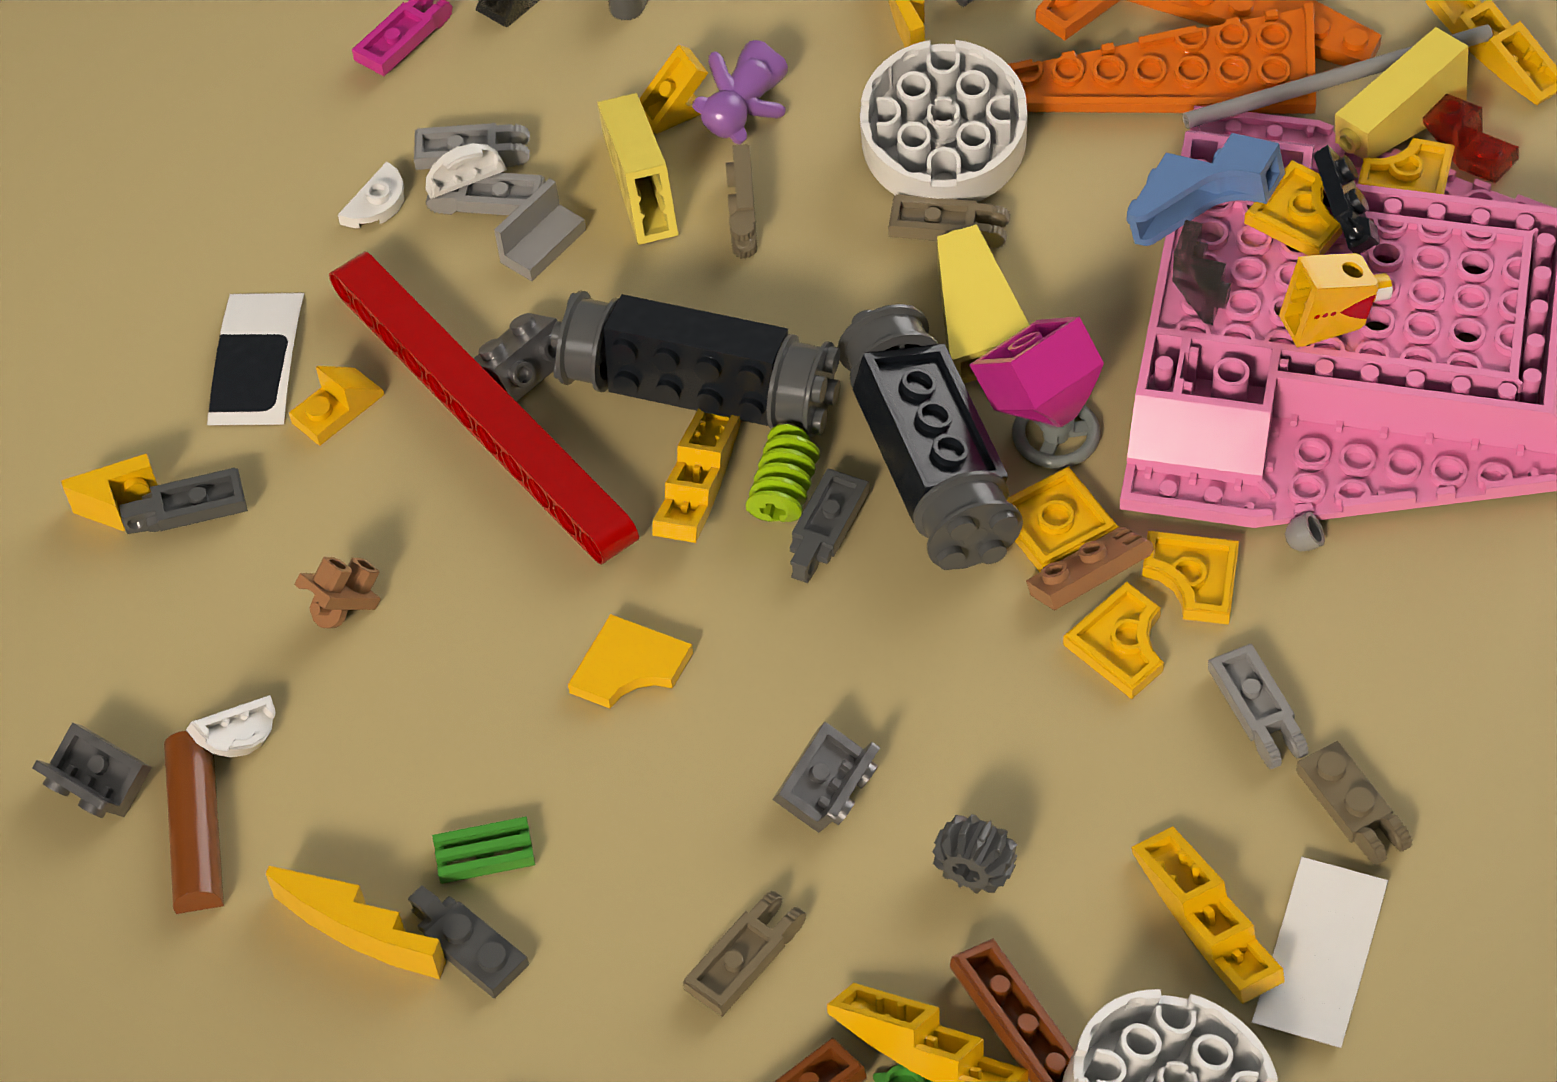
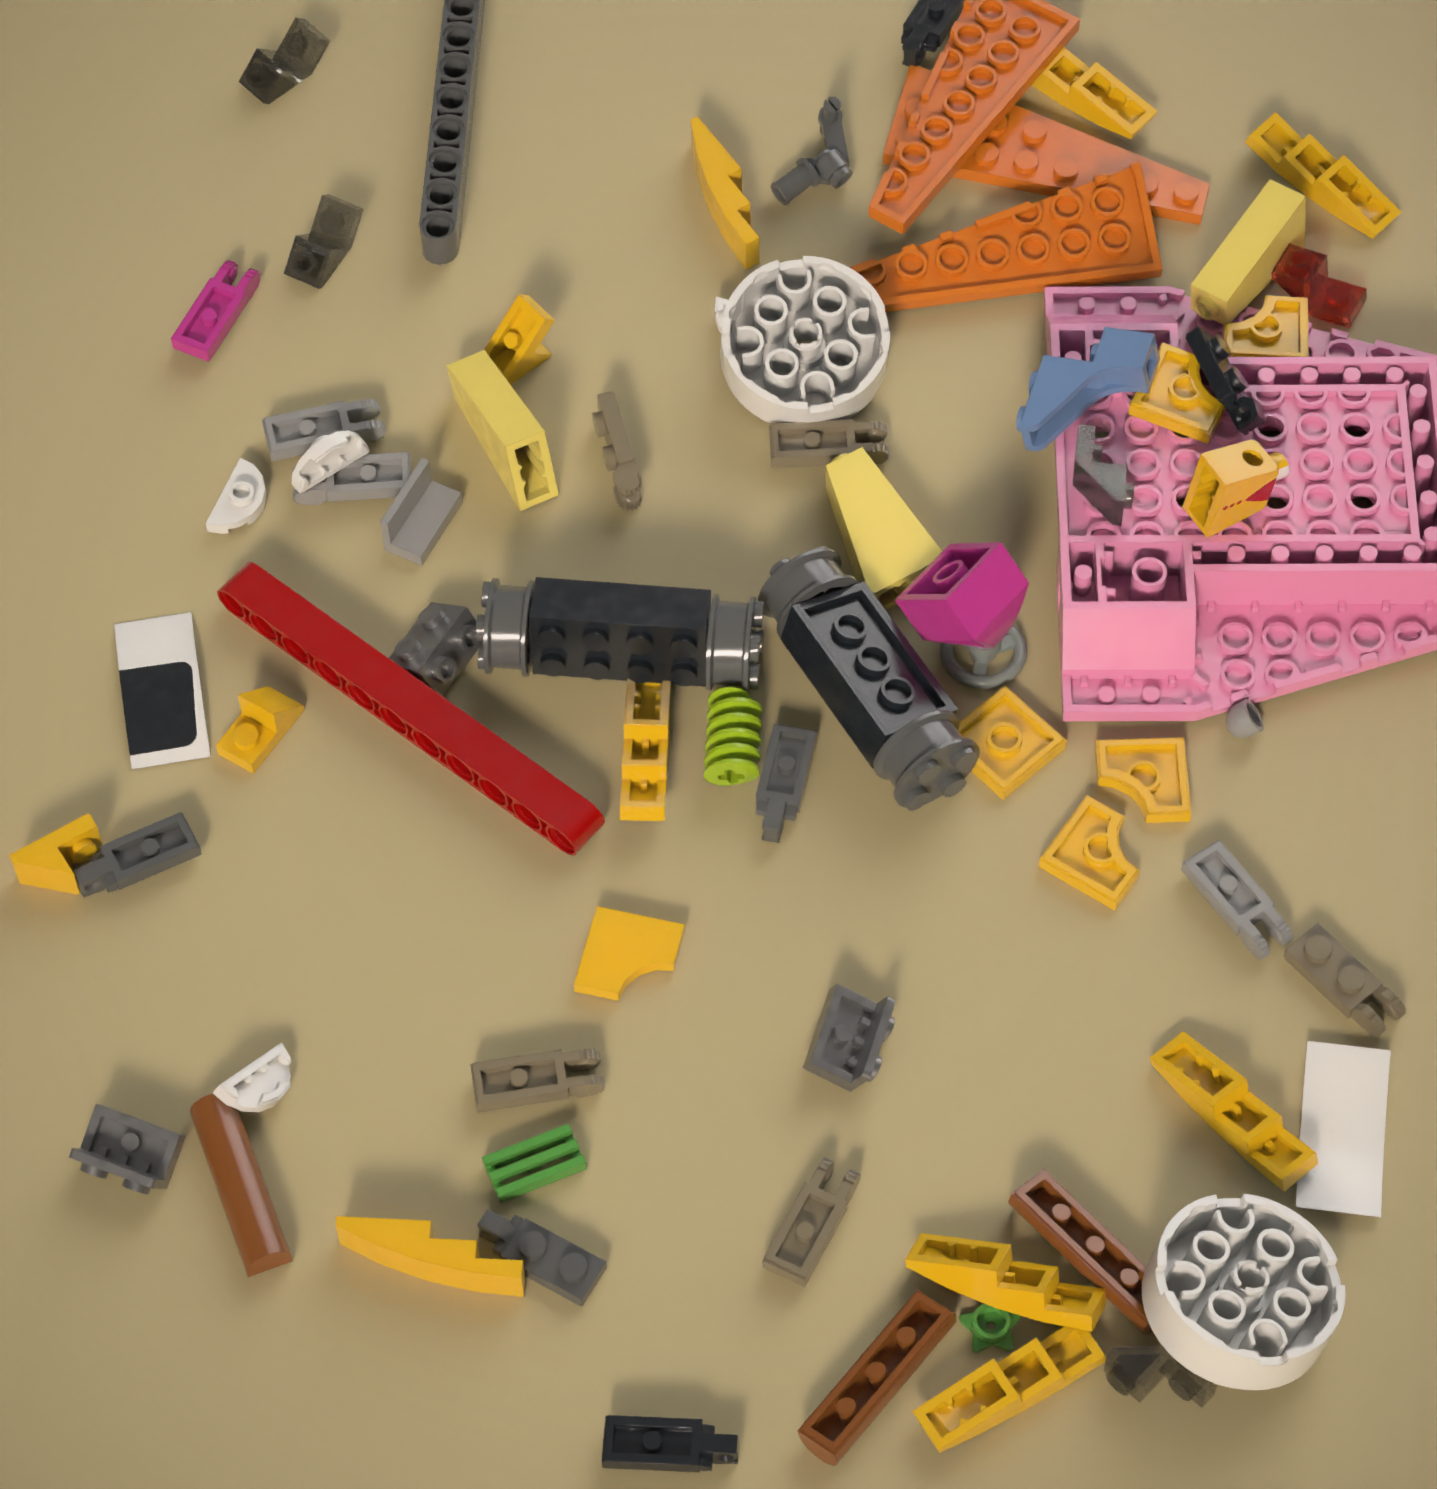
camera: 15 degrees left, 5 degrees up
medium nougat hips [294,557,381,628] -> none
medium lavender piece [692,40,788,145] -> none
dark grey gear [932,814,1017,894] -> none
medium nougat hinge [1026,526,1153,611] -> none
light grey piece [1183,24,1493,129] -> none
none -> dark tan hinge [470,1048,605,1113]

